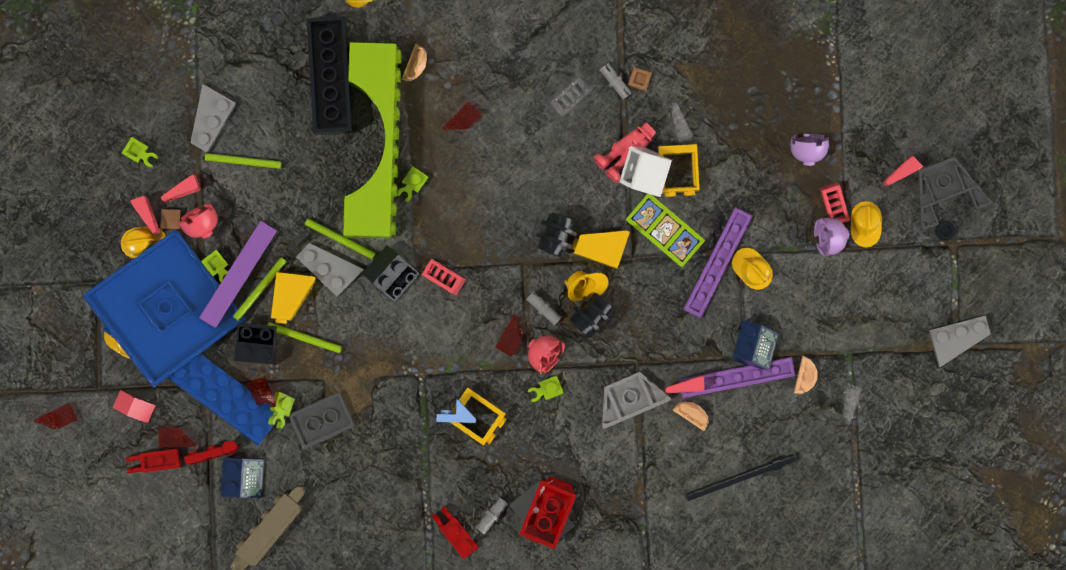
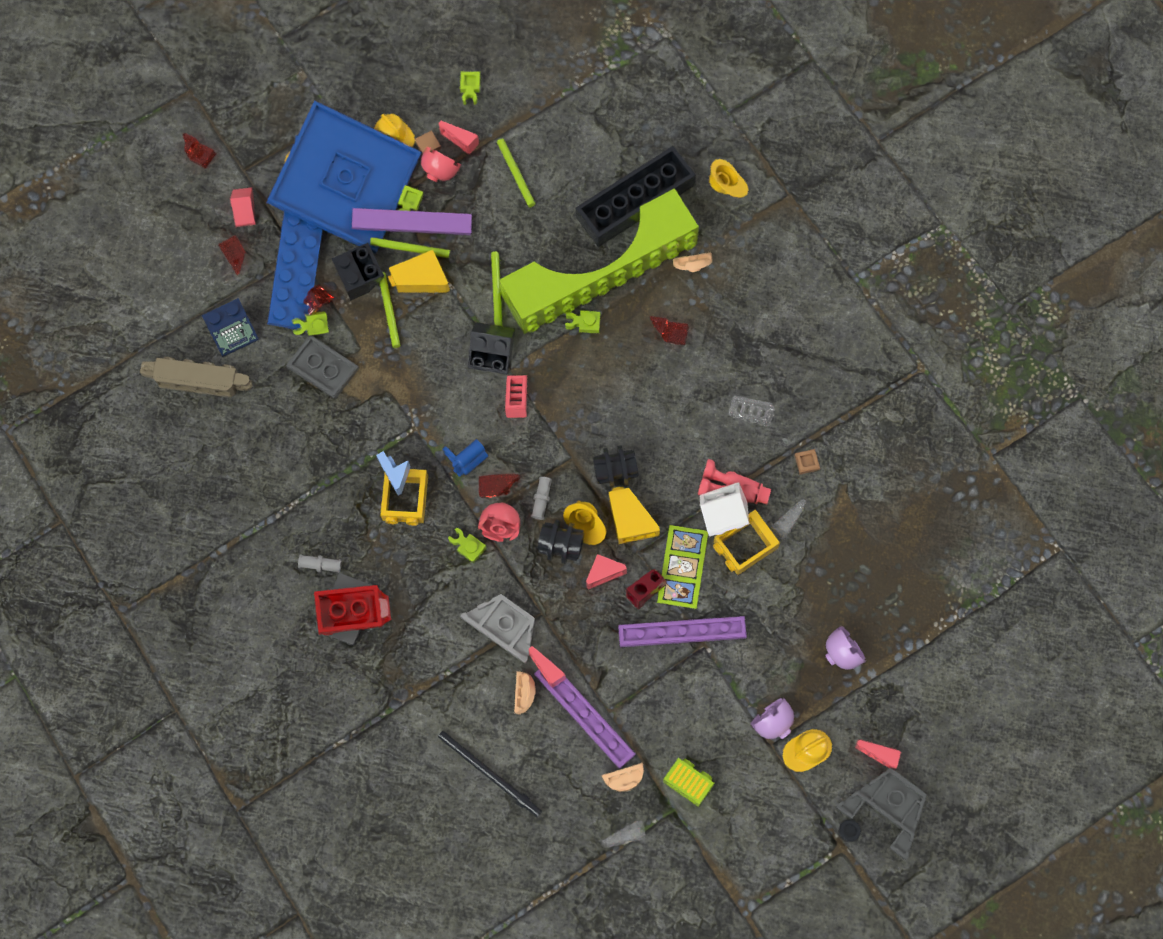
camera: 65 degrees right, 15 degrees down
red hinge [125,448,181,473] -> none
coral slope [130,196,160,235] -> none
red hinge [184,441,239,466] -> none
light grey wing [190,84,236,153] -> none
light grey wing [296,243,364,297] -> none
red hinge [432,506,479,559] -> none
light grey pin [599,63,632,100] -> none
dark blue slope [731,320,779,371] -> none
yellow piece [732,248,773,290] -> none
coral slope [819,182,850,223] -> none
light grey wing [929,316,990,367] -> none
none -> blue piece [443,439,488,477]
none -> coral slope [586,554,627,590]
none -> dark red leg [626,569,667,610]
none -> lime brick [663,758,714,807]

